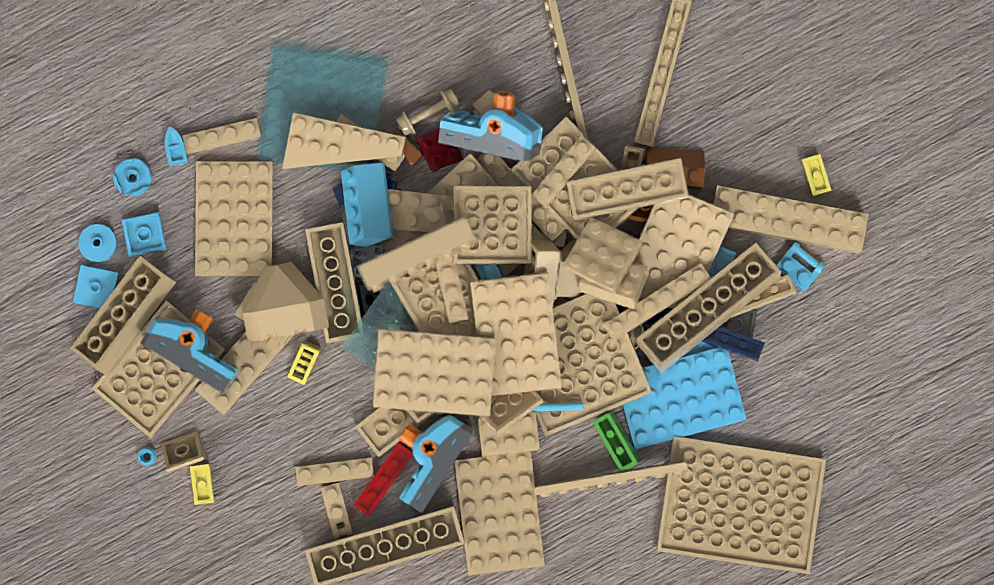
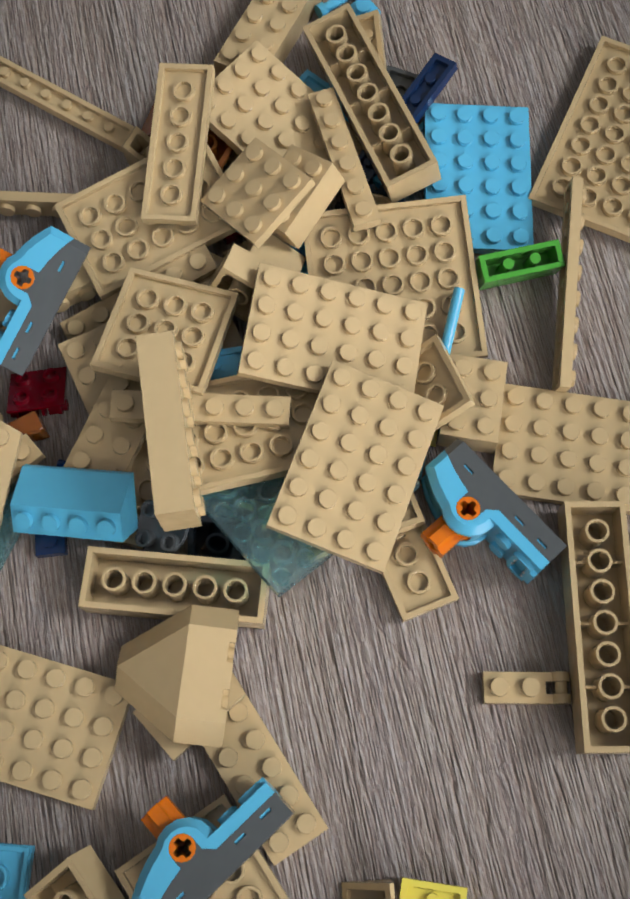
camera: 70 degrees left, 15 degrees down
light yellow slope [287,340,321,385] -> none
tan plate [295,458,374,486] -> none
red plate [353,442,414,516] -> none
tan plate [532,136,597,208] -> none

